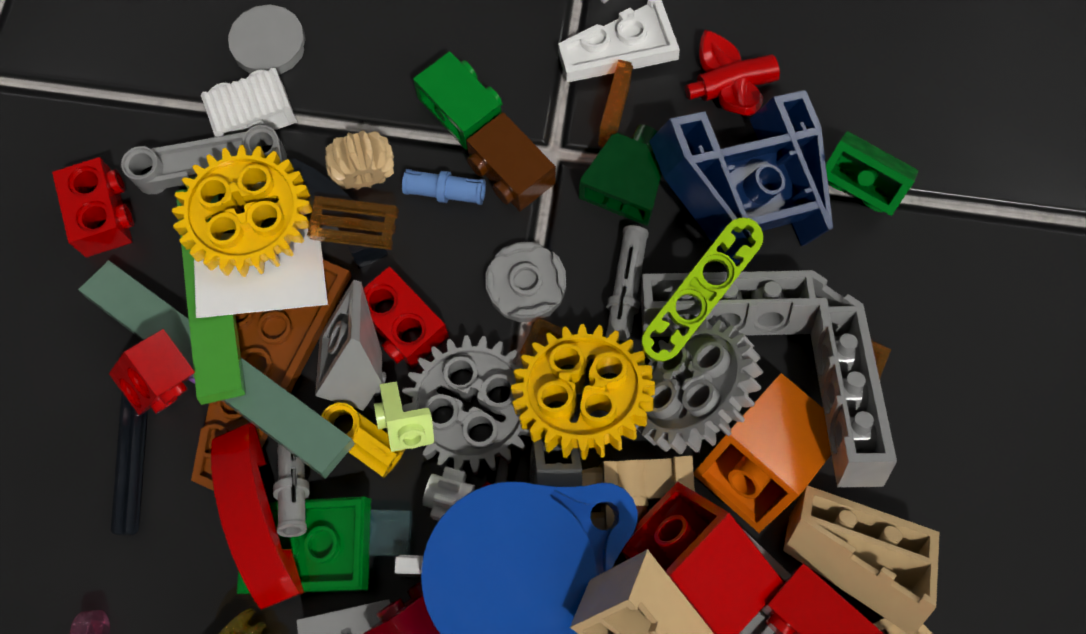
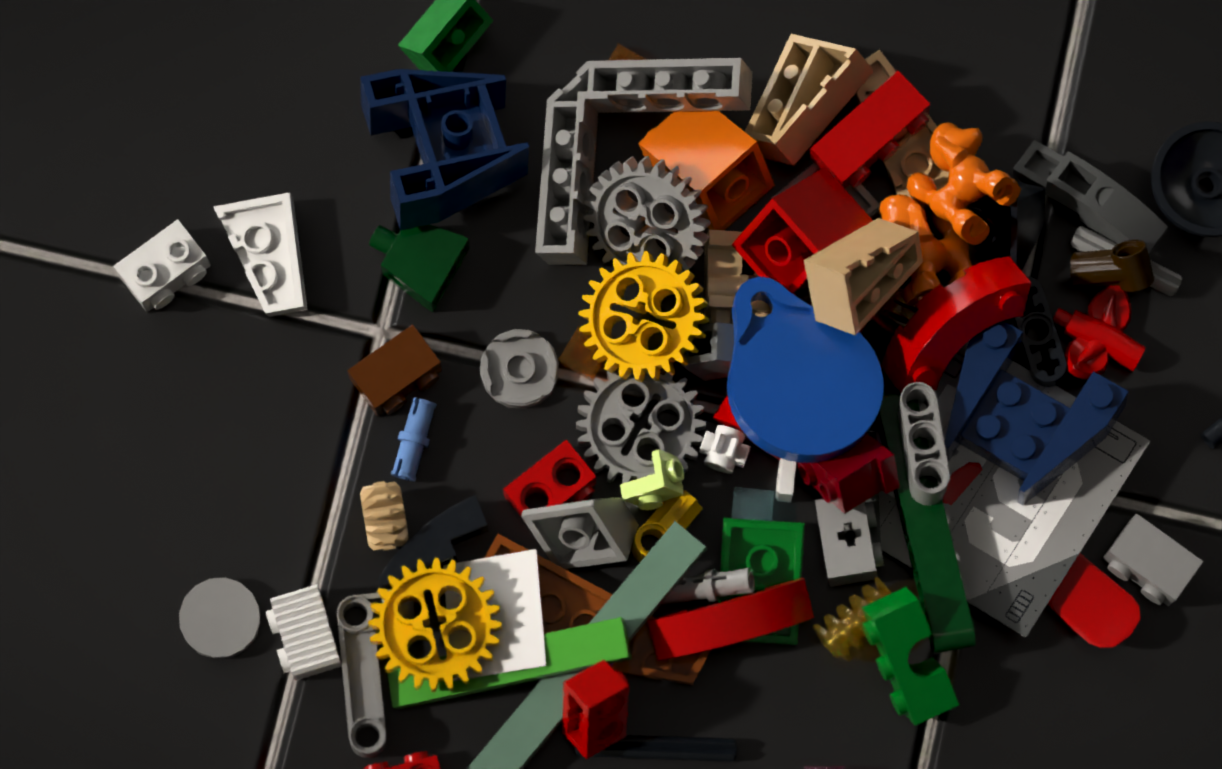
camera: 90 degrees left, 5 degrees up
clear orange tile [307,196,399,250] -> none
green brick [413,51,503,150] -> none
clear orange tile [598,60,633,147] -> none
light grey pin [605,225,649,344] -> none
lime beam [641,218,763,362] -> none
red plant [685,30,780,115] -> none

